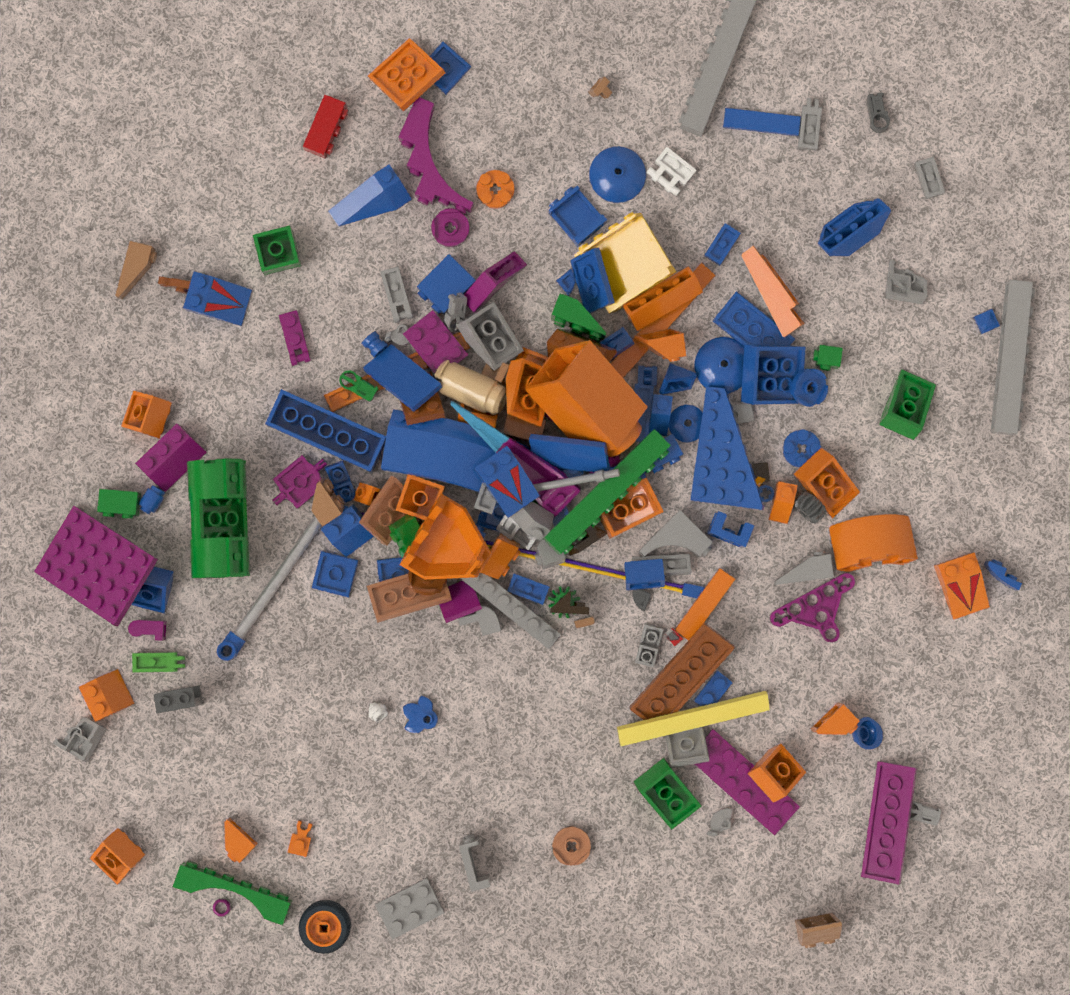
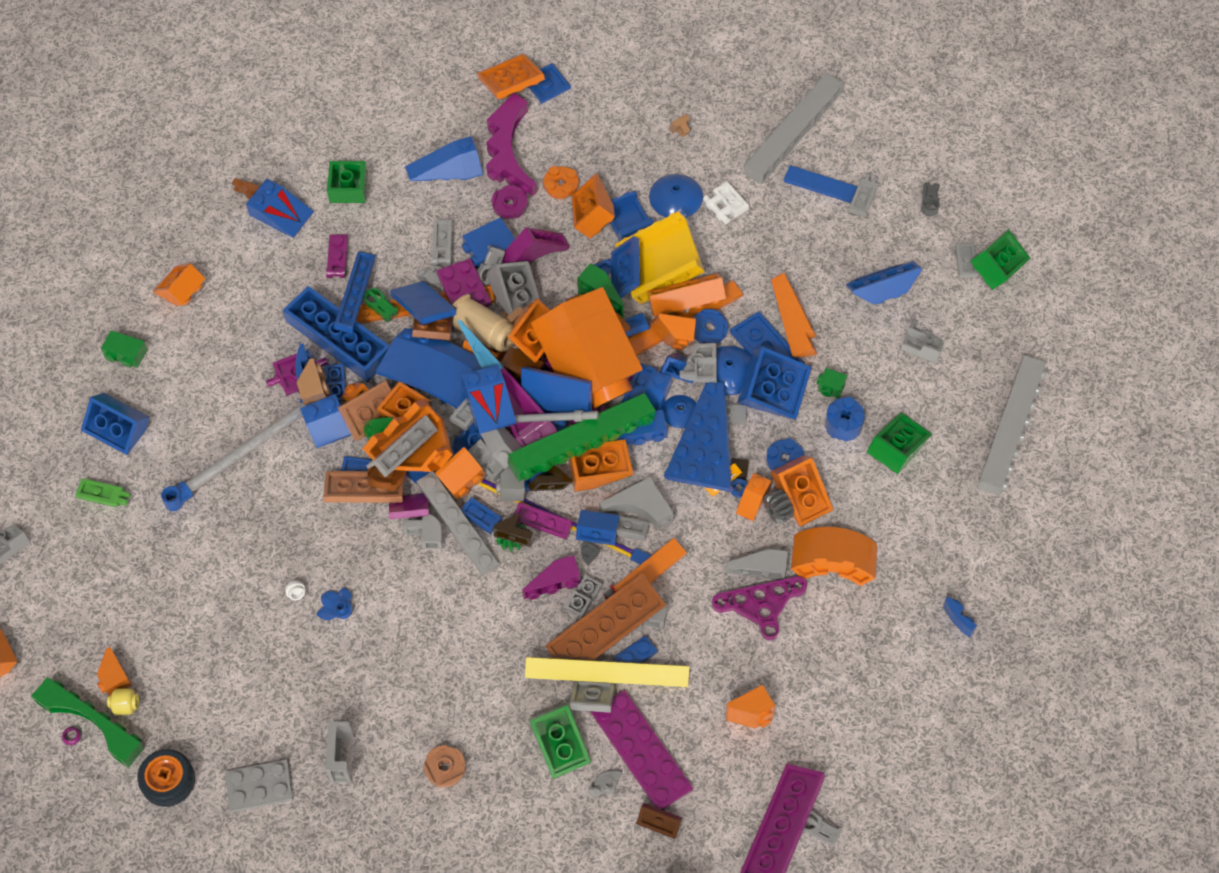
camera: 15 degrees right, 25 degrees down
magenta plate [34,506,158,627] -> none
orange slope [79,669,135,722] -> none
medium nougat slope [115,241,157,300] -> none
magenta leg [128,620,167,641] -> none
magenta slope [135,423,207,492] -> none
blue brick [139,485,165,515] -> none
dark grey panel [154,685,203,713] -> none
green cylinder [187,458,250,579] -> none
orange plate [287,820,313,857] -> none
red brick [303,94,349,159] -> none
blue tile [312,551,359,598] -> none
blue wheel [361,331,388,358] -> none
medium nougat tile [574,617,595,628] -> none
blue tile [637,365,657,386] -> none
blue plate [704,223,741,266] -> none
blue panel [707,511,754,548] -> none
orange brick [748,743,806,803] -> none
blue plate [790,368,828,407] -> none
blue piece [852,717,883,750] -> none
orange slope [934,552,990,620] -> none
blue tile [973,309,1000,334] -> none
none -> light yellow head [107,688,139,715]
none -> blue slope [295,343,311,381]
none -> blue tile [334,251,376,333]
none -> light grey panel [366,415,438,477]
none -> magenta tile [514,502,574,540]
none -> magenta slope [522,555,581,600]
none -> orange slope [572,173,615,239]
none -> reddish brown plate [636,803,683,839]
none -> light grey slope [680,343,717,383]
none -> blue tile [693,309,728,344]
none -> blue brick [825,397,865,442]
none -> green slope [970,229,1031,290]

